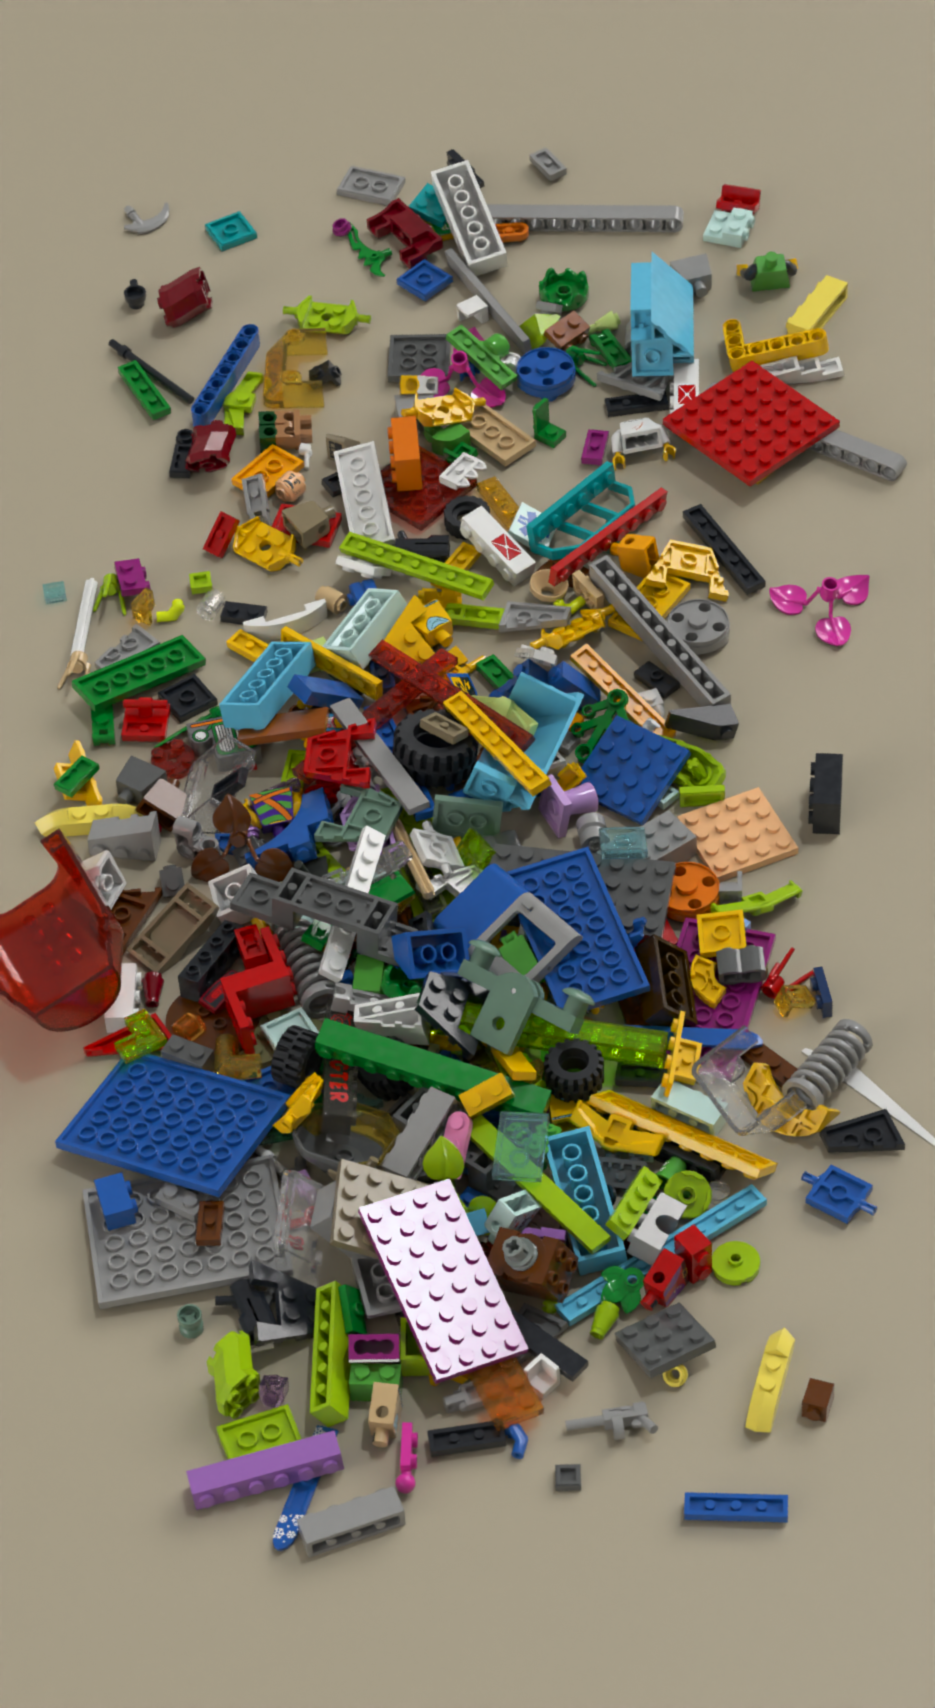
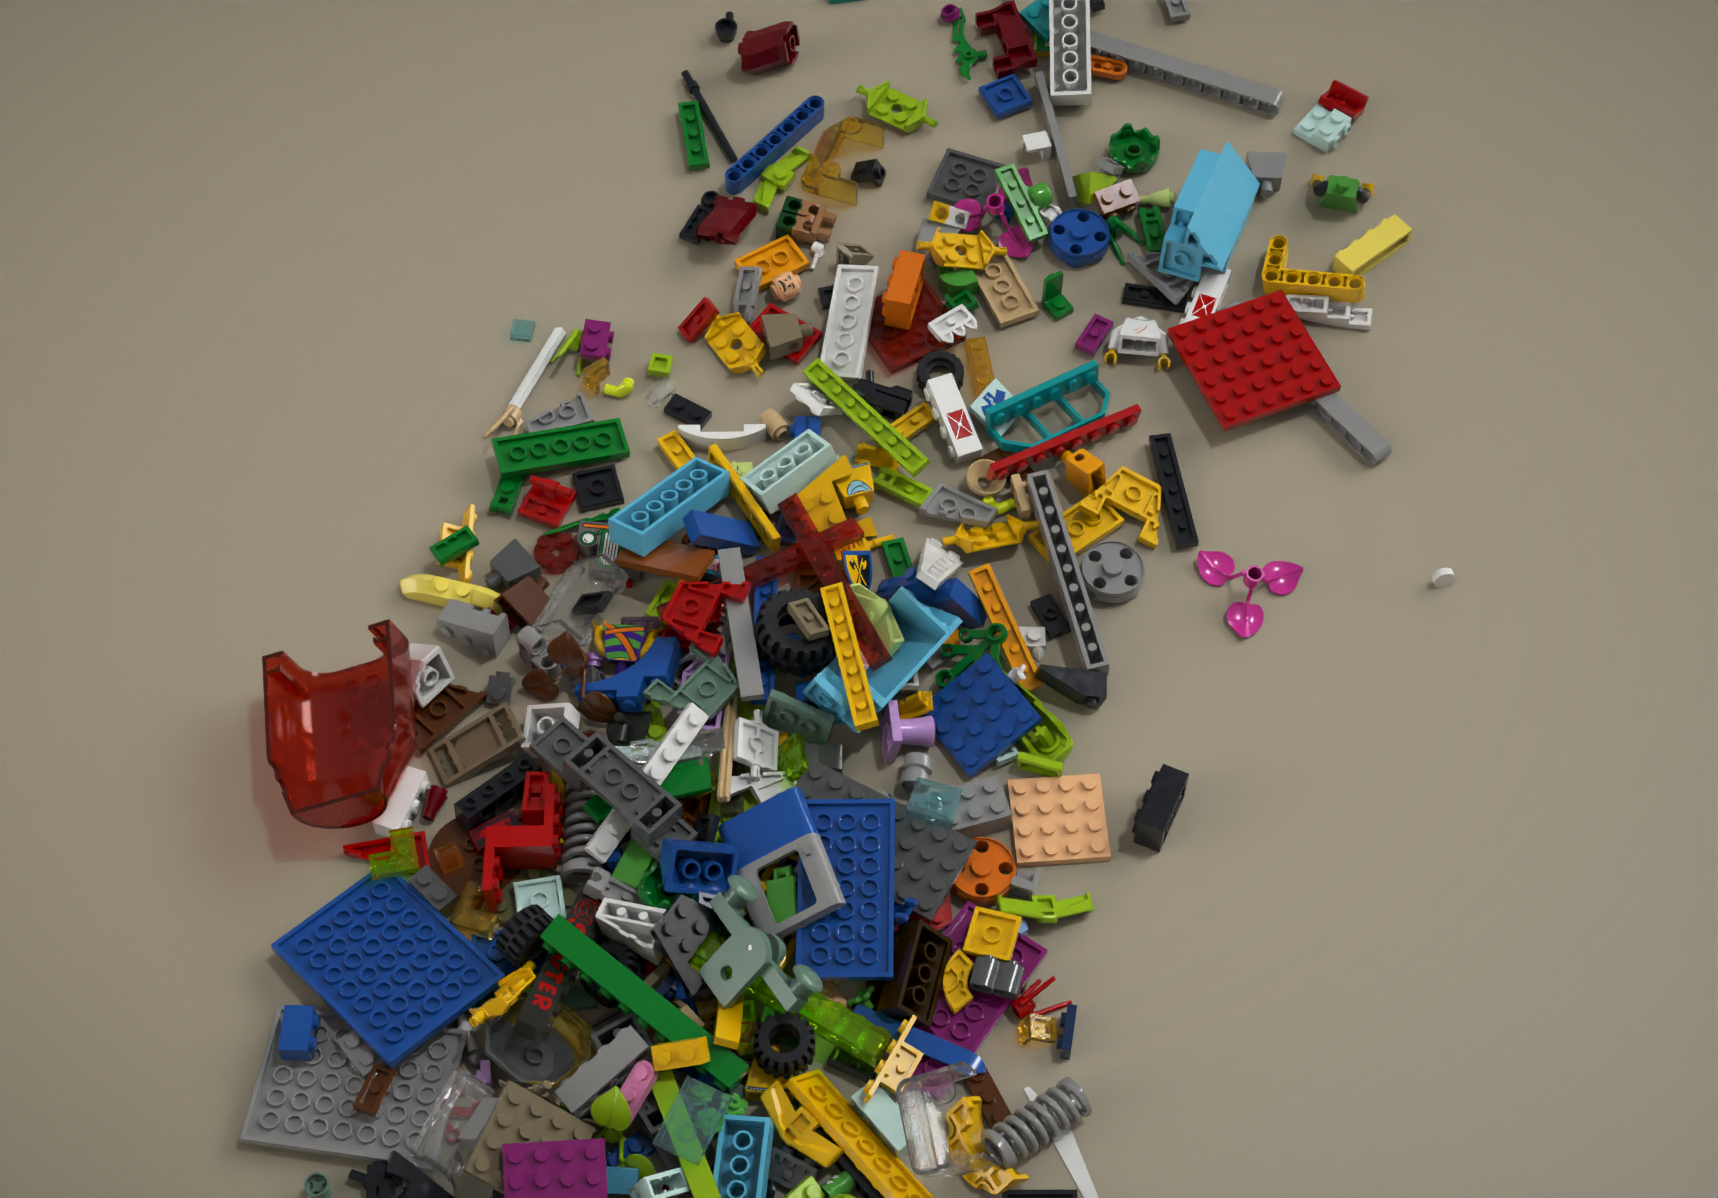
camera: 15 degrees right, 10 degrees up
none -> bright green plant [846,985,875,1009]

